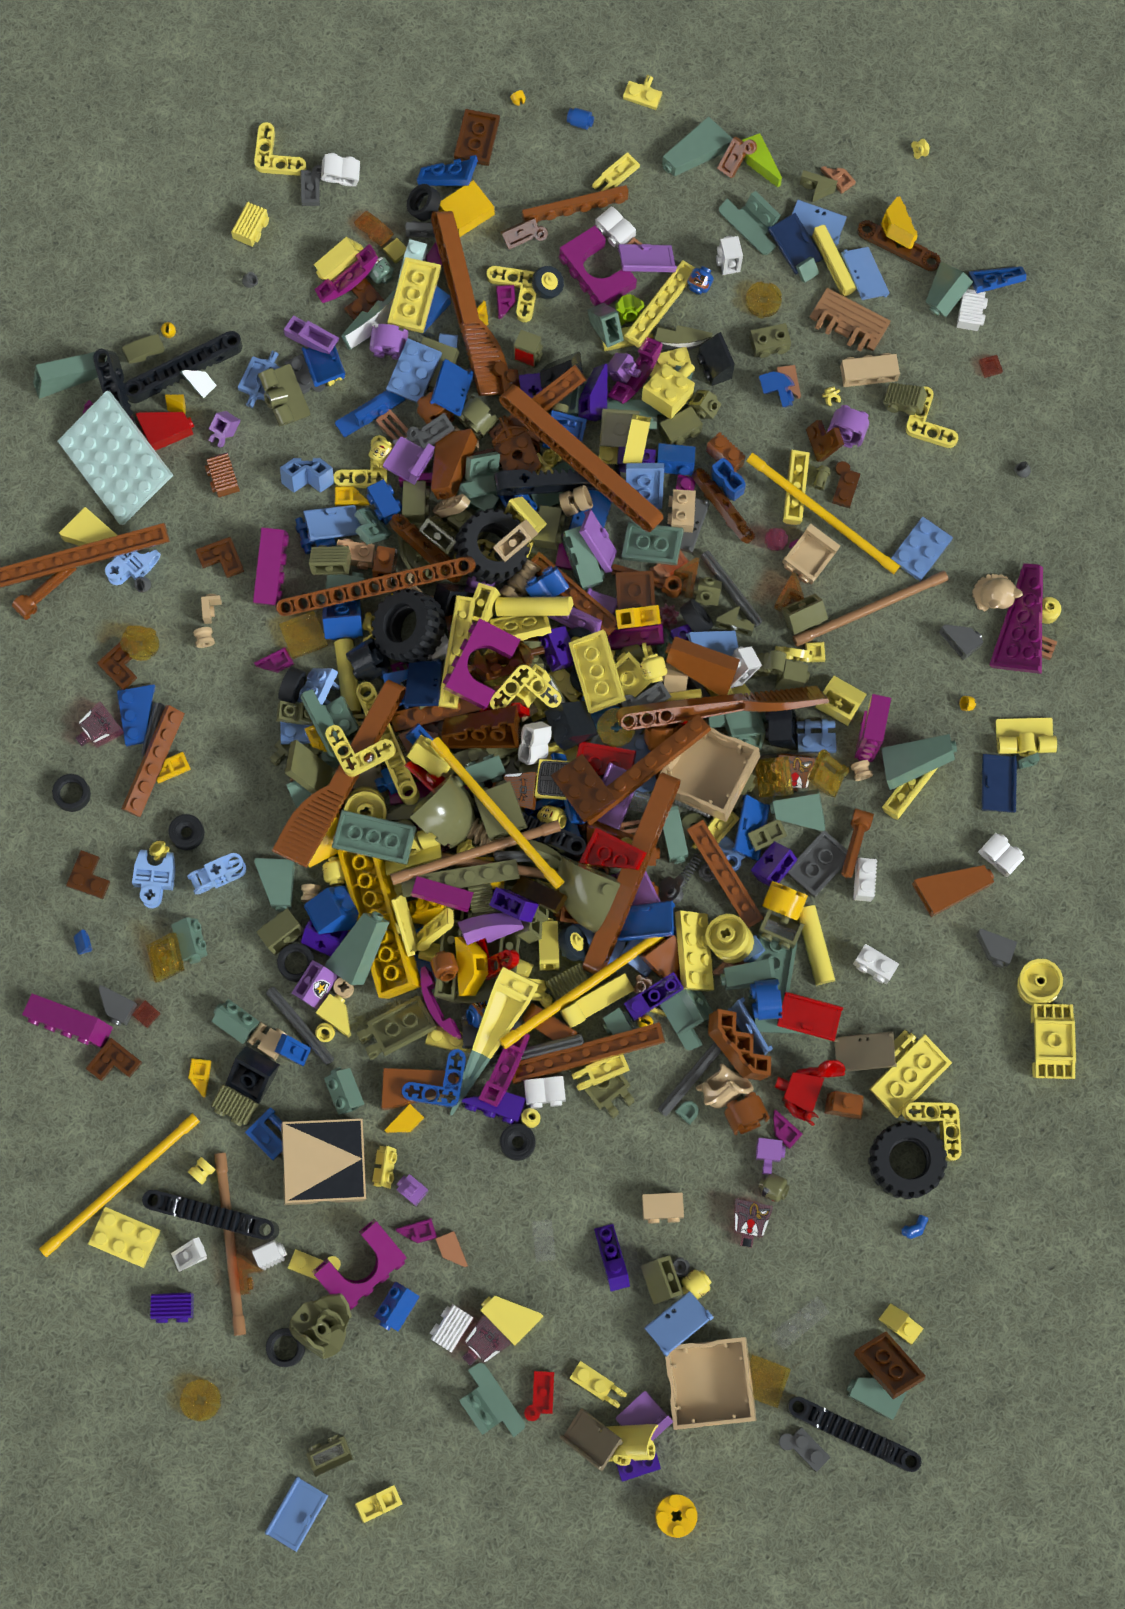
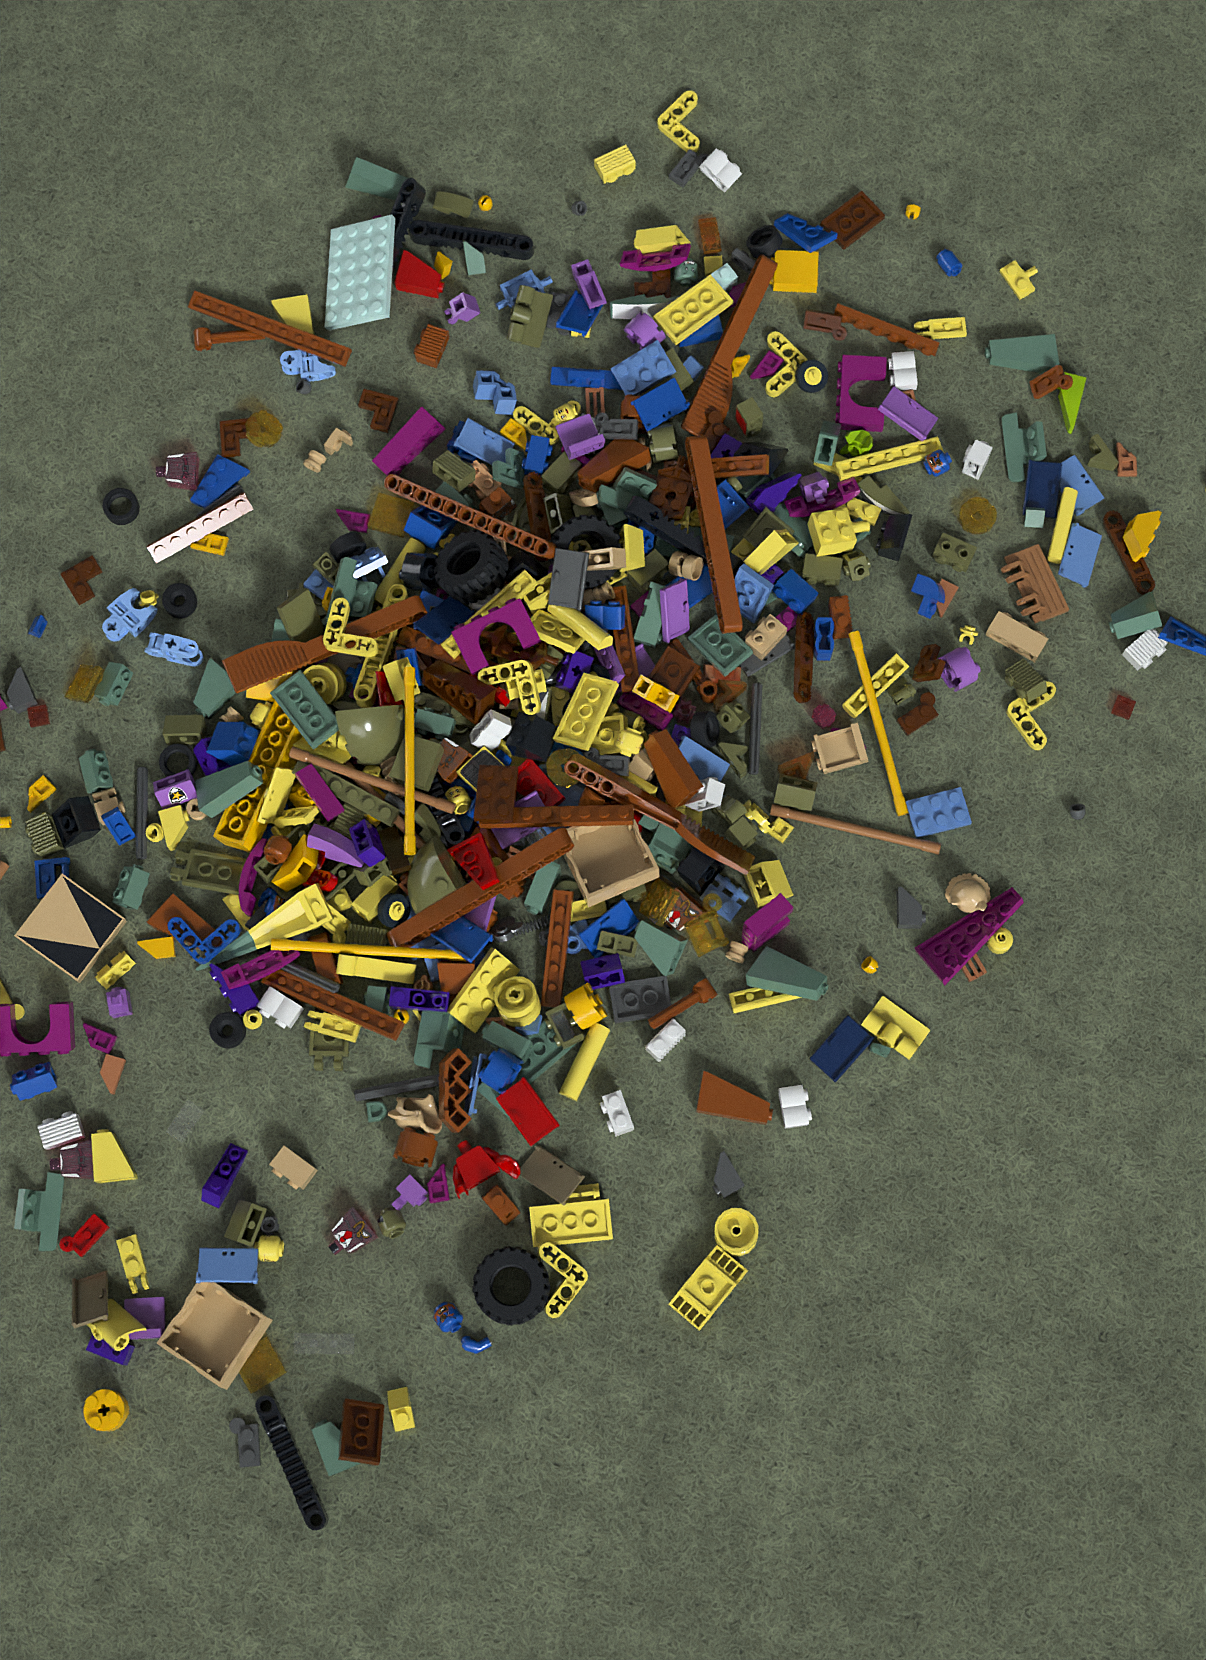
camera: 45 degrees right, 0 degrees up
none -> blue piece [258,887,277,907]
none -> blue head [433,1302,463,1333]
none -> dark grey door [548,548,589,611]
none -> clear yellow plate [703,893,722,913]

